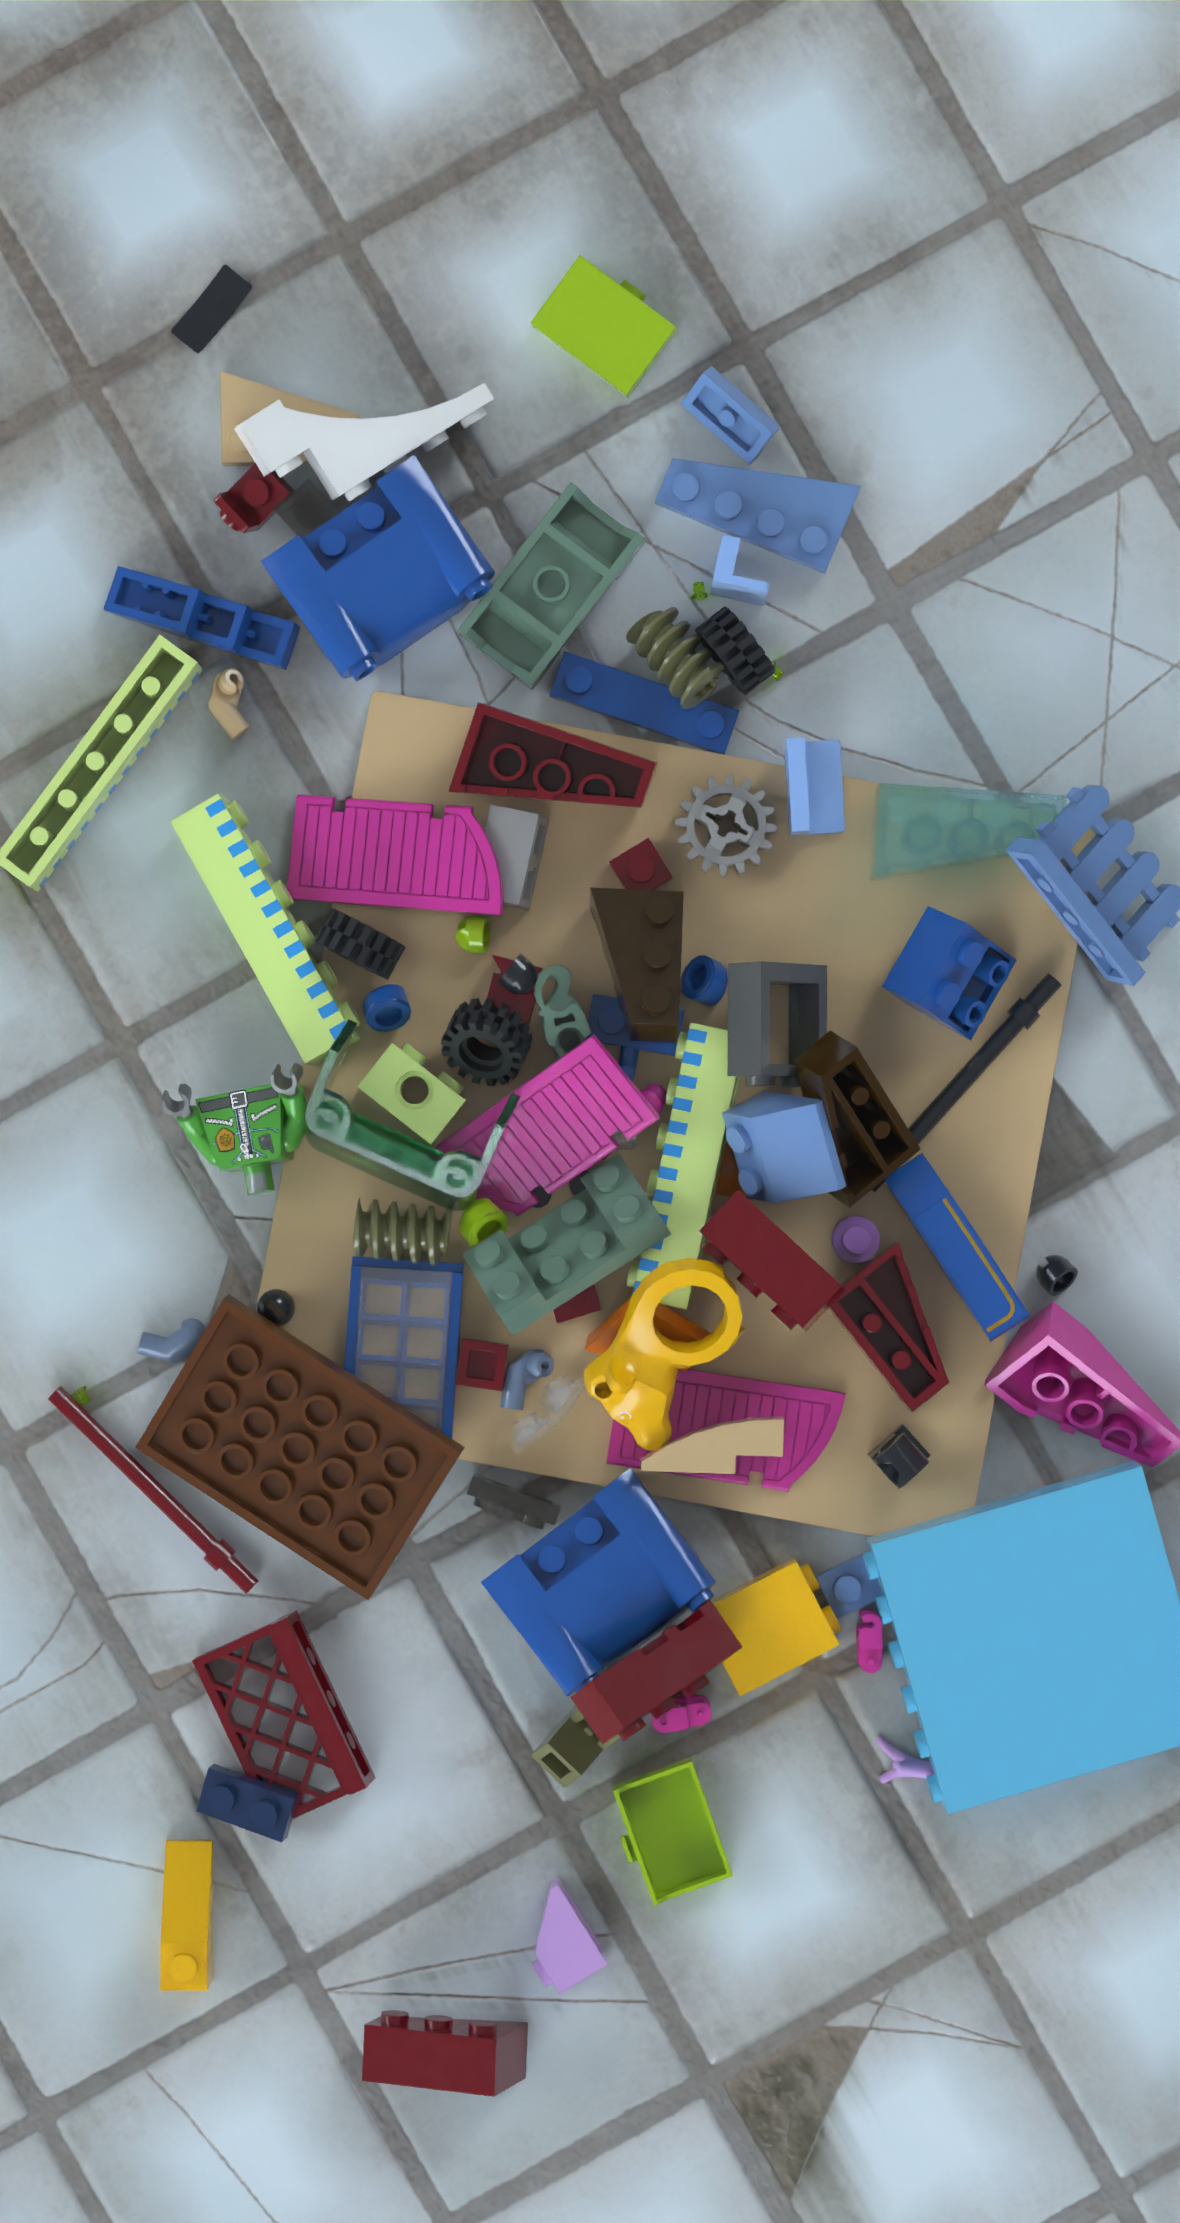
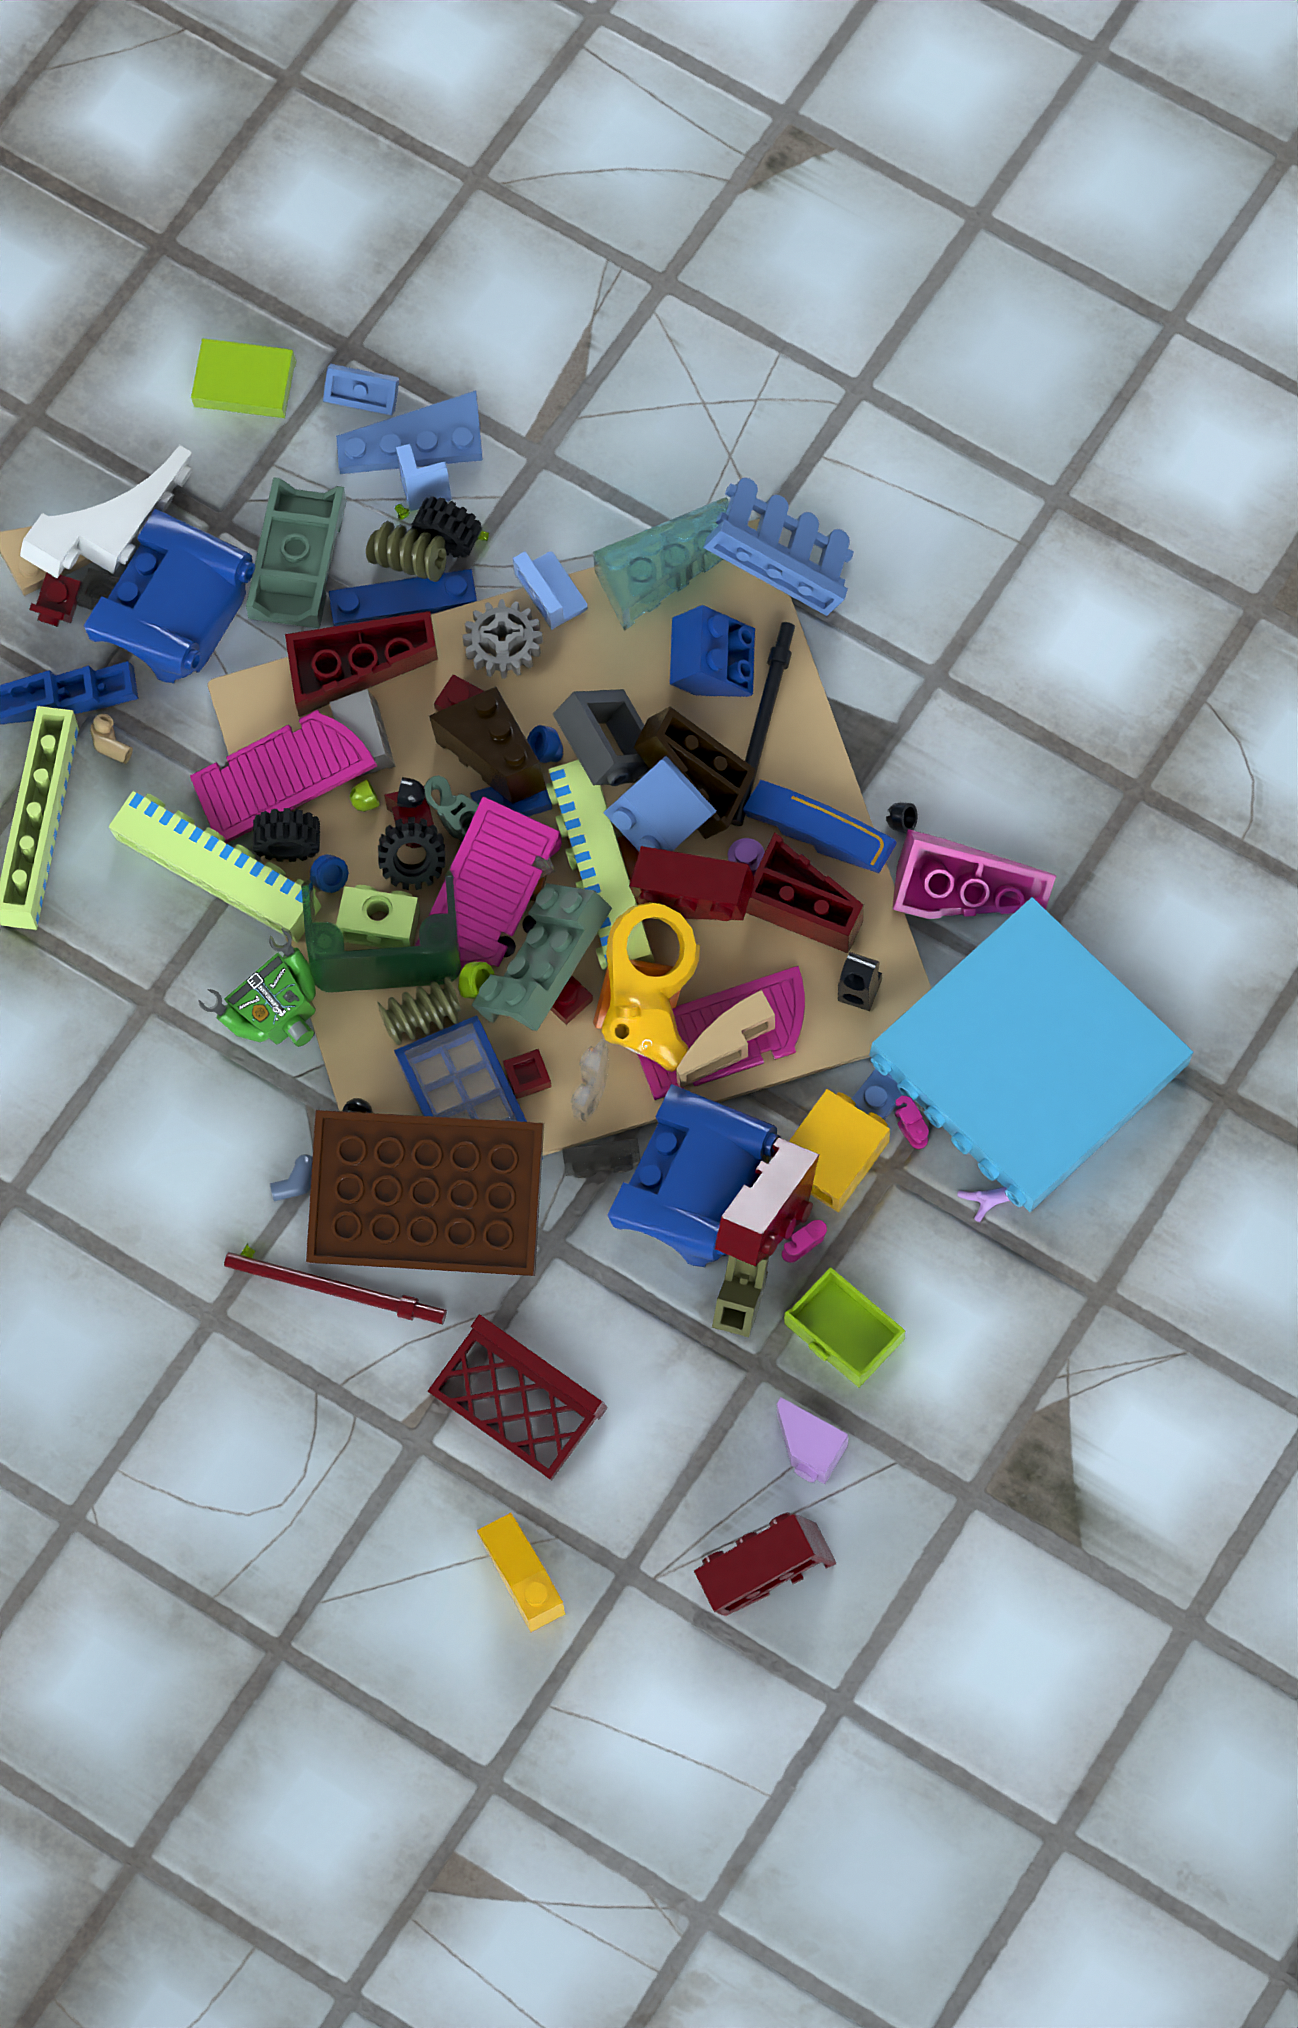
camera: 25 degrees left, 20 degrees down
dark blue plate [196,1764,299,1842] -> none
sand blue arm [500,1349,554,1410] -> none

